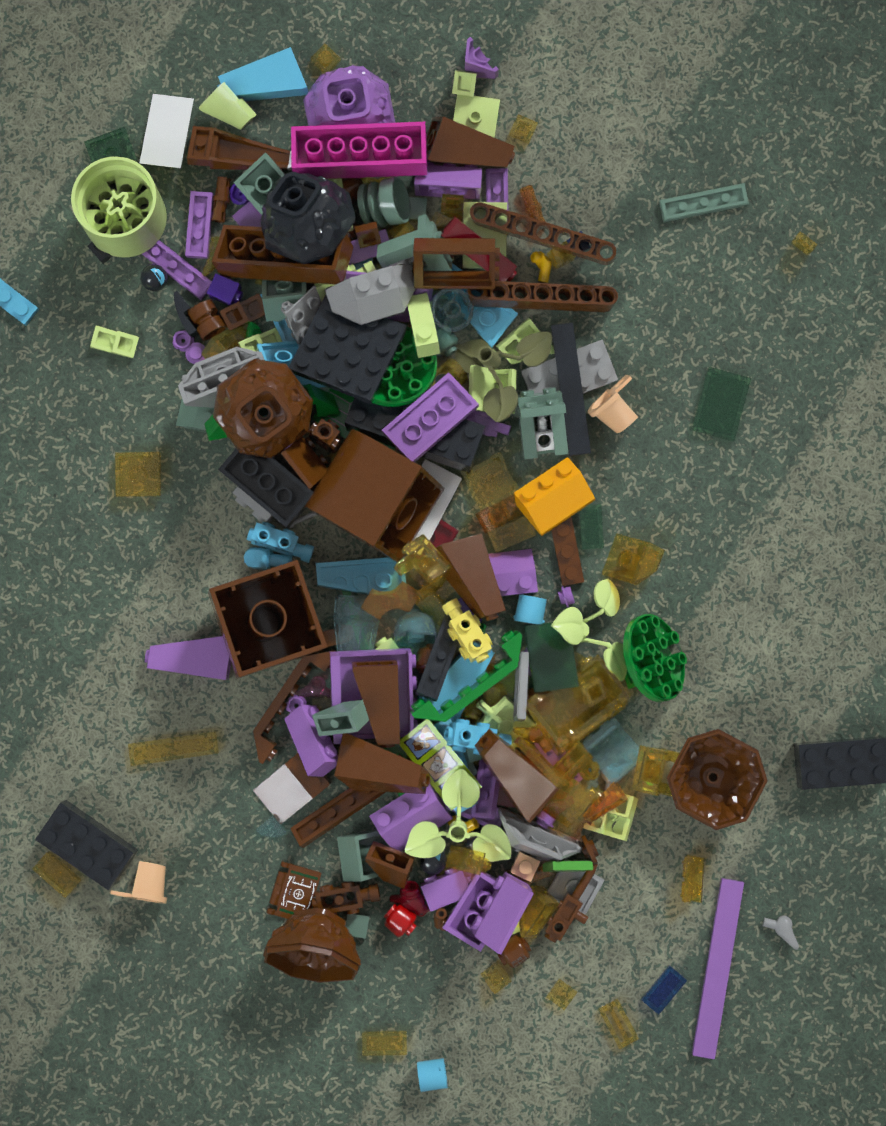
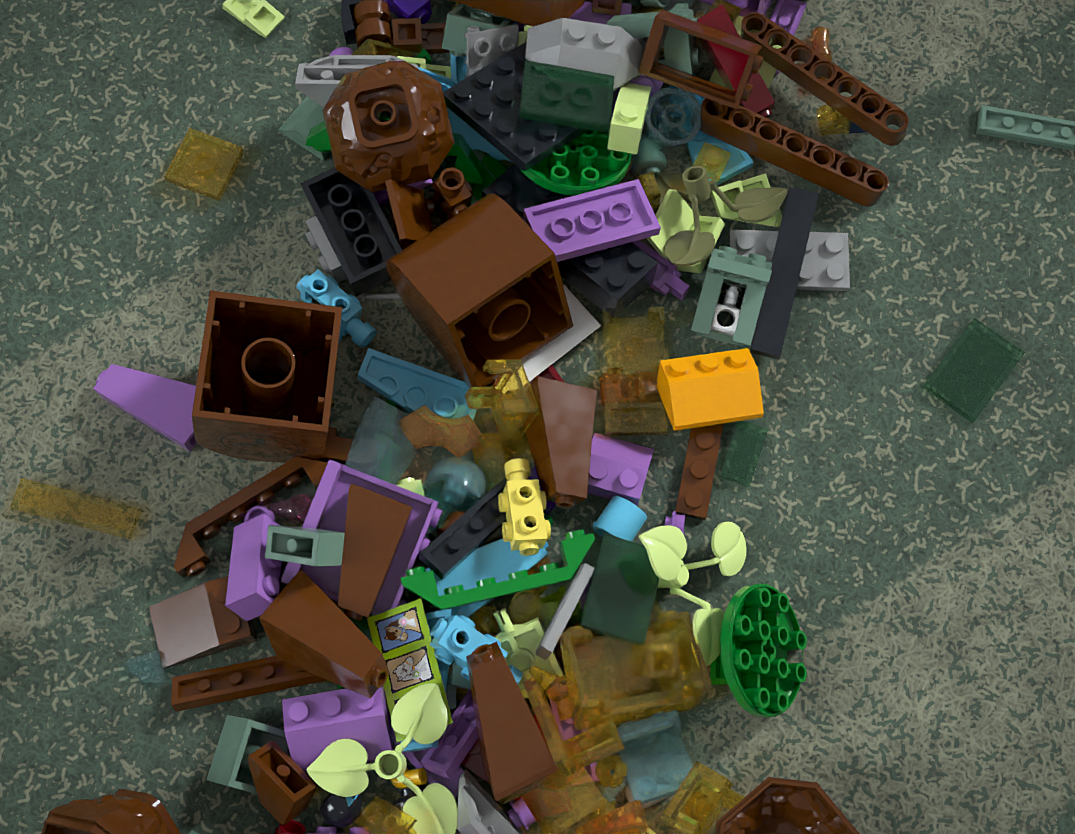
camera: 20 degrees right, 15 degrees down
medium lavender plate [172,330,194,352] -> none
reddish brown piece [266,861,322,919] -> none
reddish brown brick [312,881,381,916] -> none
yellow arm [530,251,552,283] -> none
light nougat container [588,375,638,433] -> none
clear yellow slope [602,534,665,585] -> none
none -> clear green tile [519,60,614,133]
none -> clear yellow plate [693,142,731,182]

